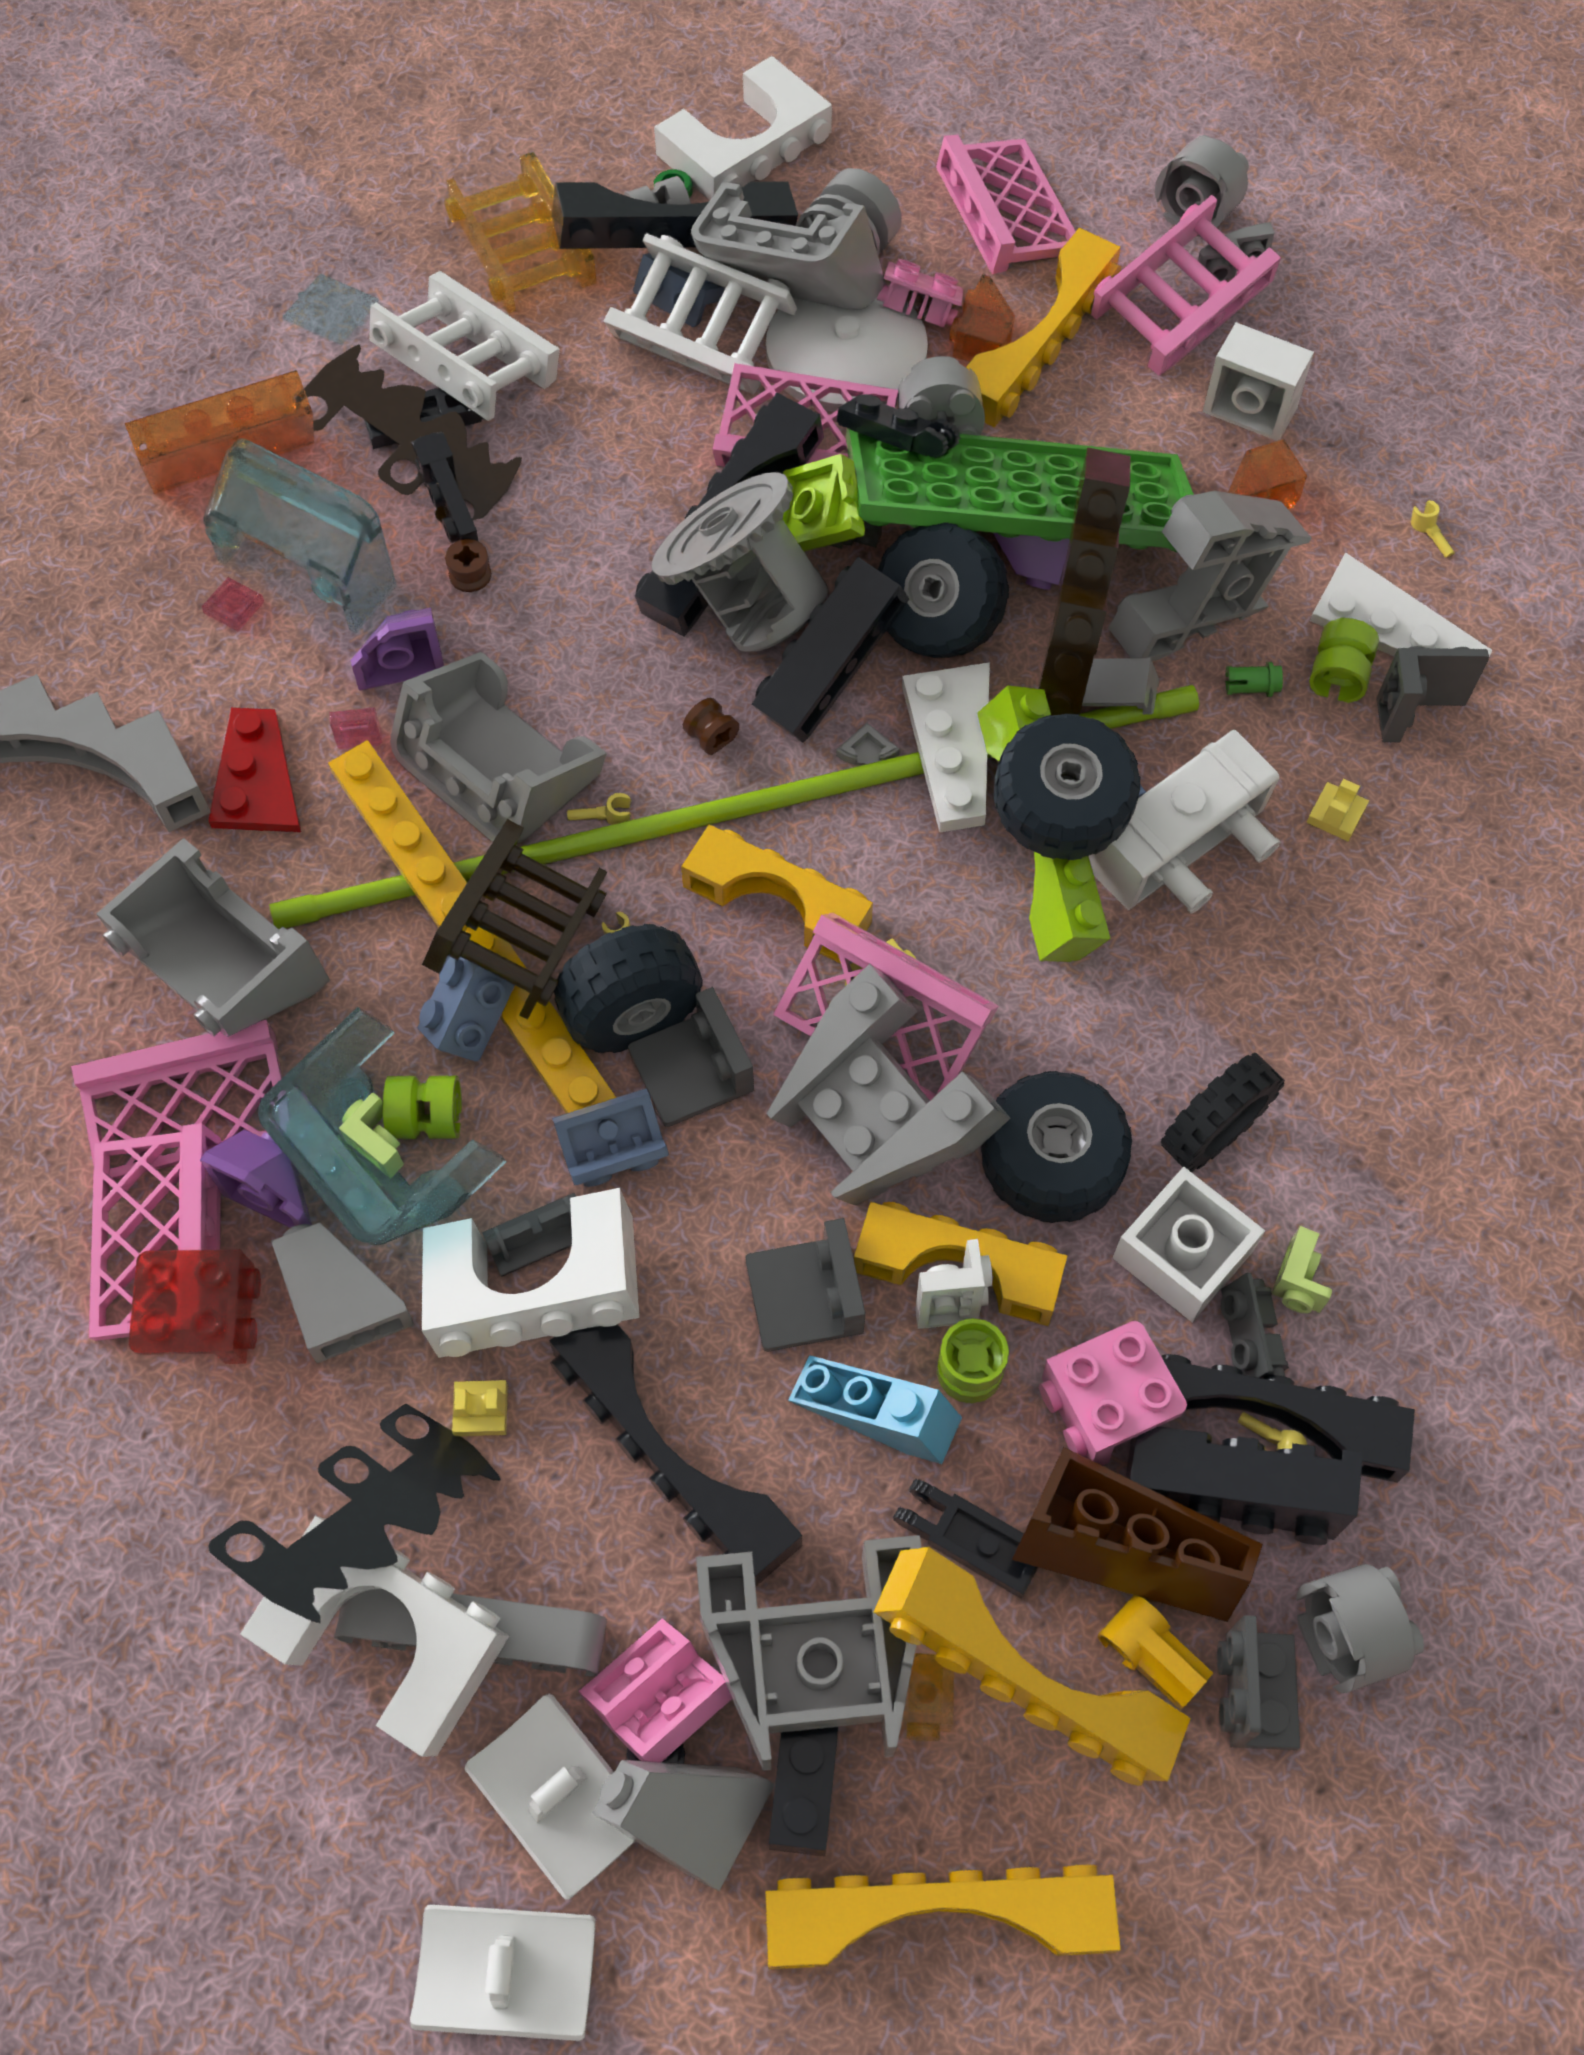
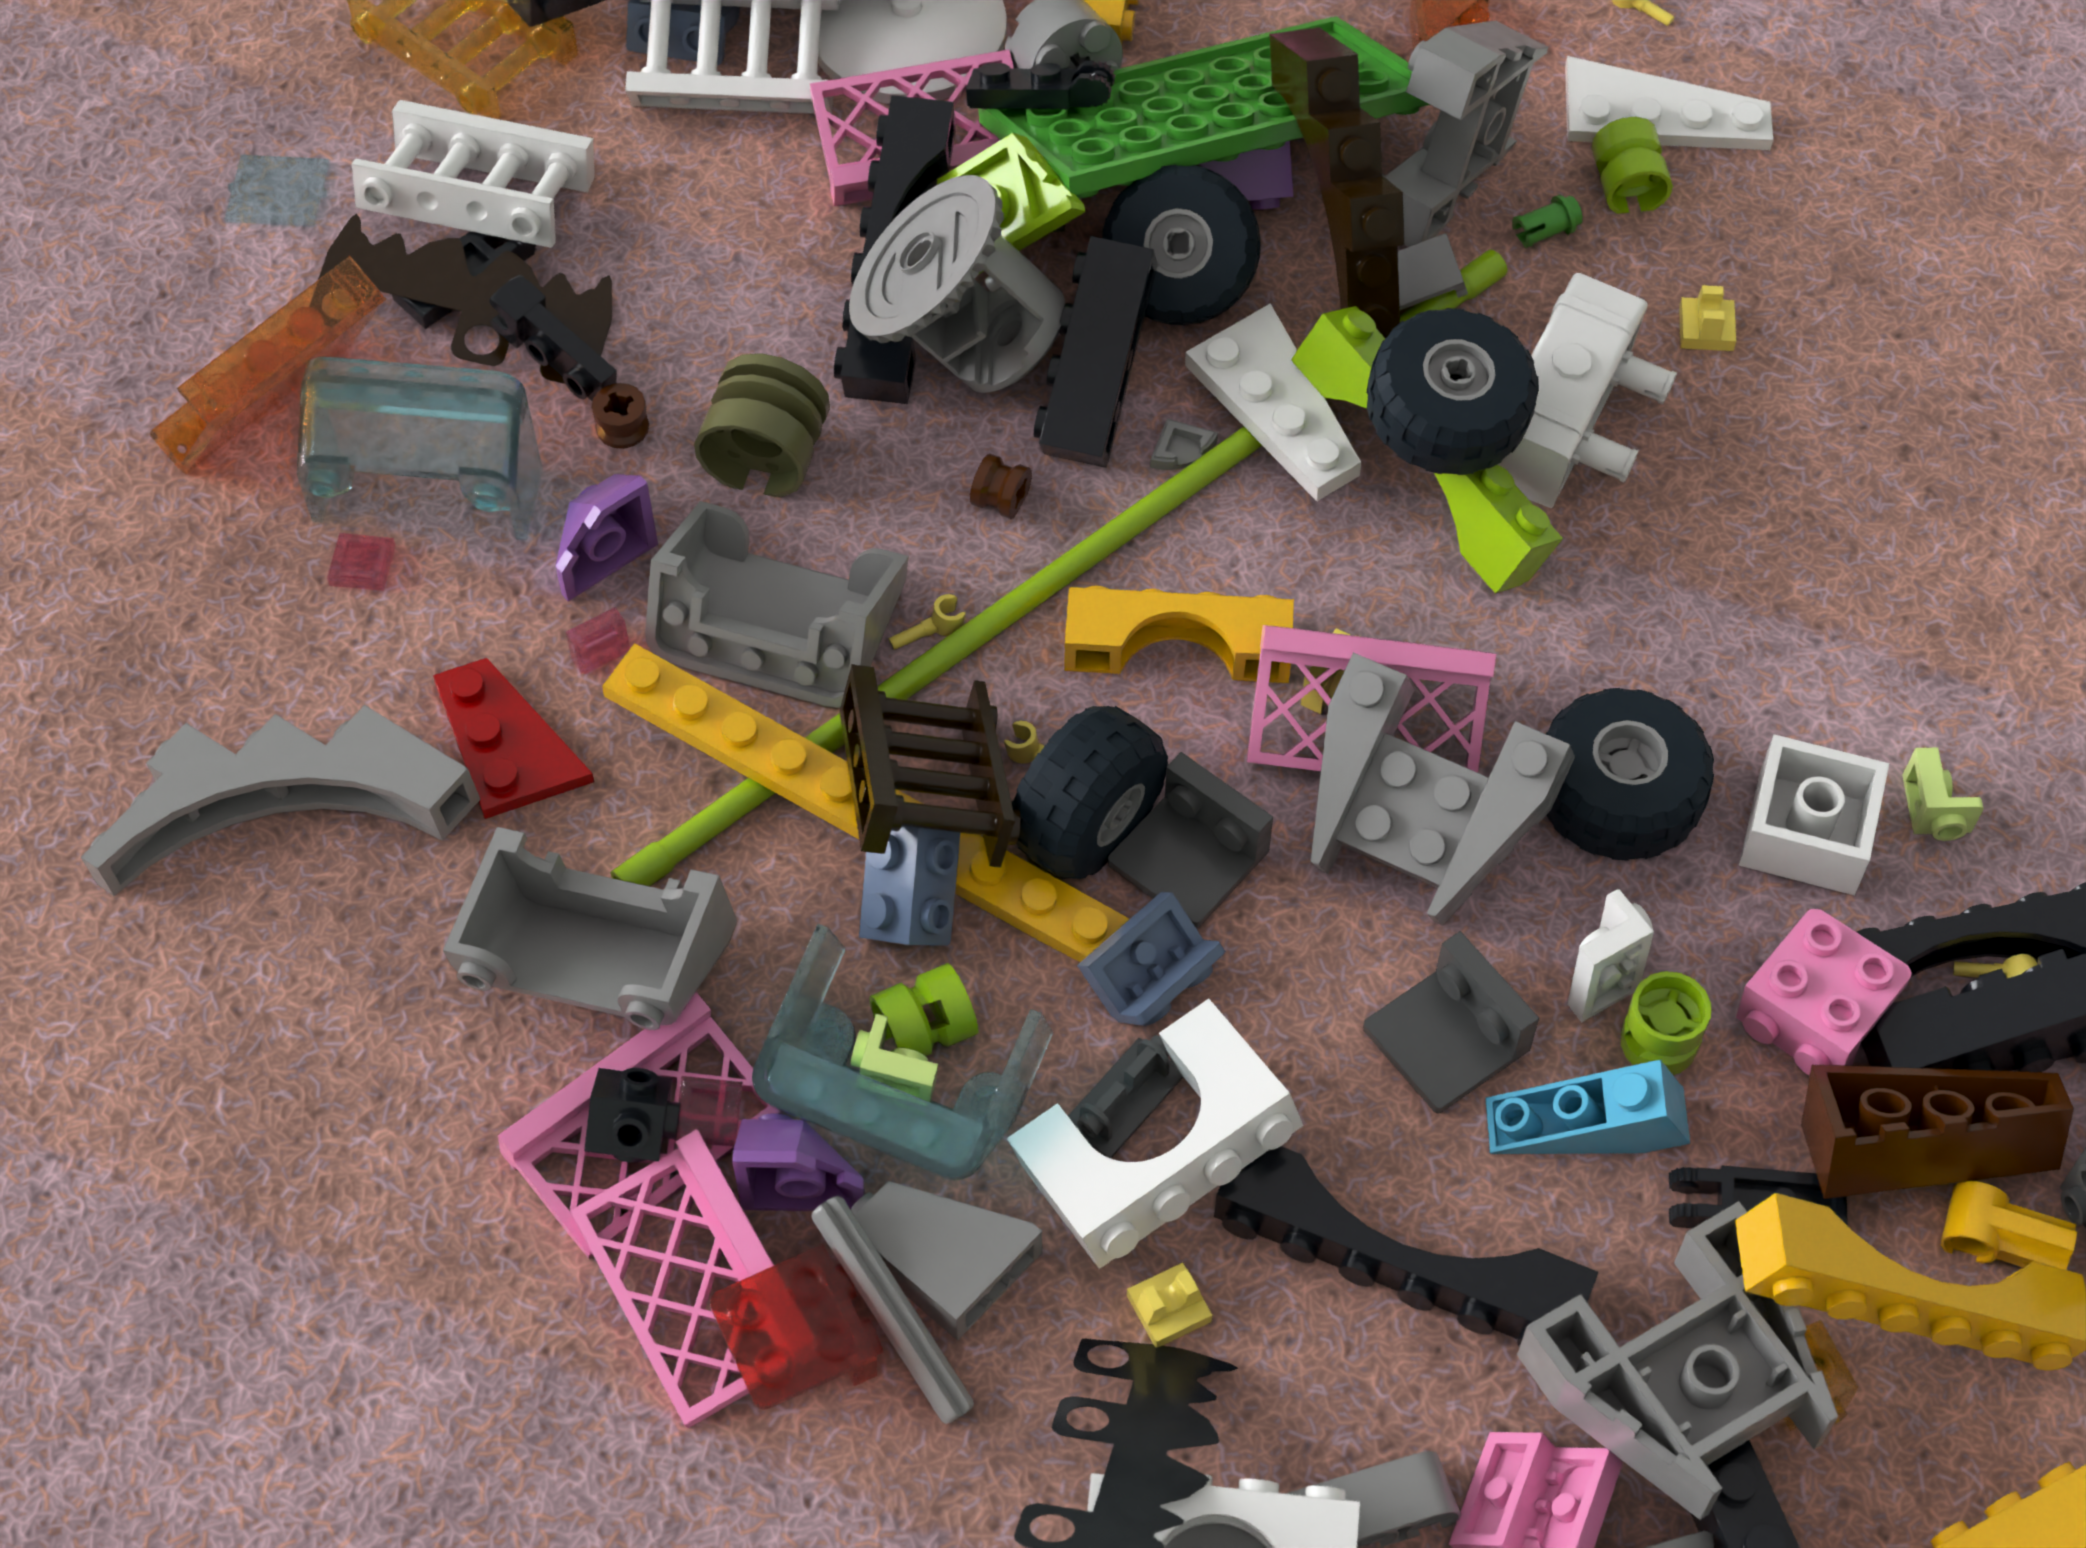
camera: 25 degrees left, 5 degrees down
yellow arch [854,1202,1067,1326] -> none
black tyre [1161,1053,1285,1172] -> none
dark grey hinge [1221,1273,1289,1378] -> none
dark grey bracket [1376,646,1489,742] -> none
none -> black brick [584,1068,681,1163]
none -> clear pink tile [675,1076,743,1147]
none -> olive wheel [694,353,830,497]
none -> light grey axle [812,1196,974,1424]

